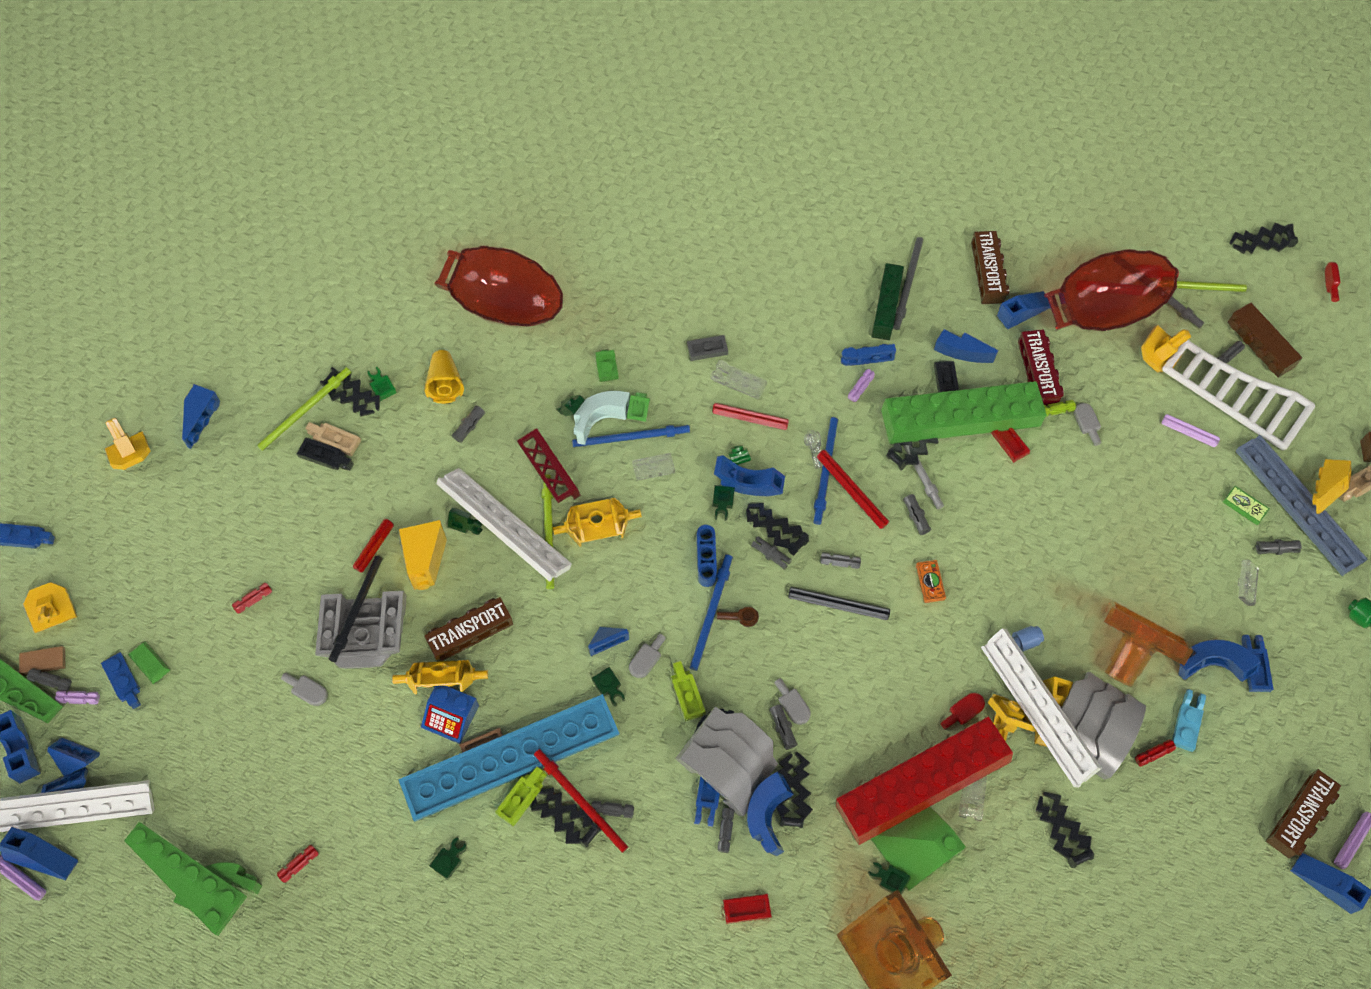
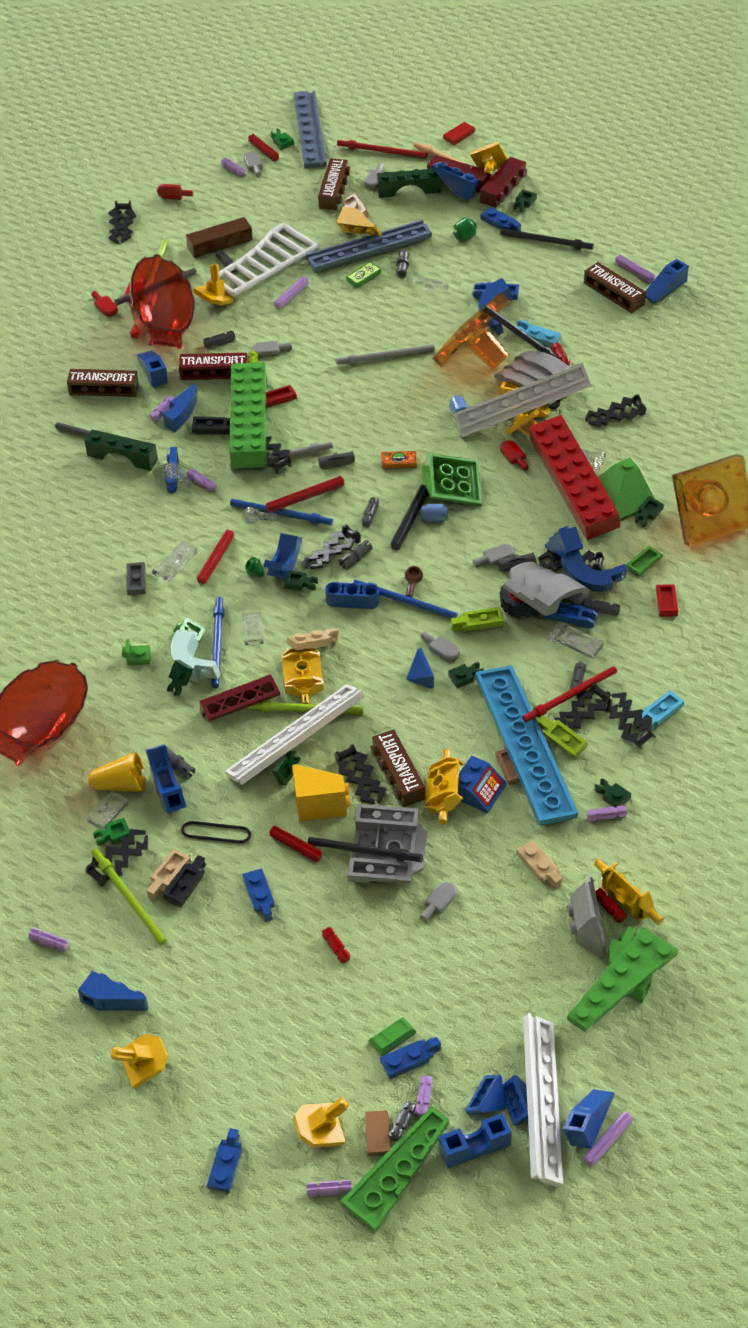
camera: 80 degrees left, 15 degrees down
none -> lavender axle [28,928,69,952]
none -> clear plate [87,791,129,830]
none -> red piece [91,291,118,317]
none -> blue arch [145,744,187,813]
none -> lavender axle [150,395,174,422]
none -> clear plate [163,462,192,487]
none -> black piece [181,821,251,843]
none -> dark grey axle [203,331,235,348]
none -> blue hinge [242,868,274,922]
none -> tan hinge [287,628,339,650]
none -> black piece [334,744,386,804]
none -> light grey bar [335,344,435,365]
none -> bright green slope [422,453,483,506]
none -> medium blue brick [422,504,448,522]
none -> black bar [481,304,559,359]
none -> tan hinge [516,840,562,889]
none -> blue slope [545,526,583,556]
none -> clear plate [548,622,603,659]
none -> light grey wedge [567,876,606,959]
none -> lavender axle [587,805,627,822]
none -> yellow plate [593,859,664,925]
none -> black piece [605,692,656,749]
none -> bright green tile [625,546,663,576]
none -> medium azure hinge [636,690,684,733]

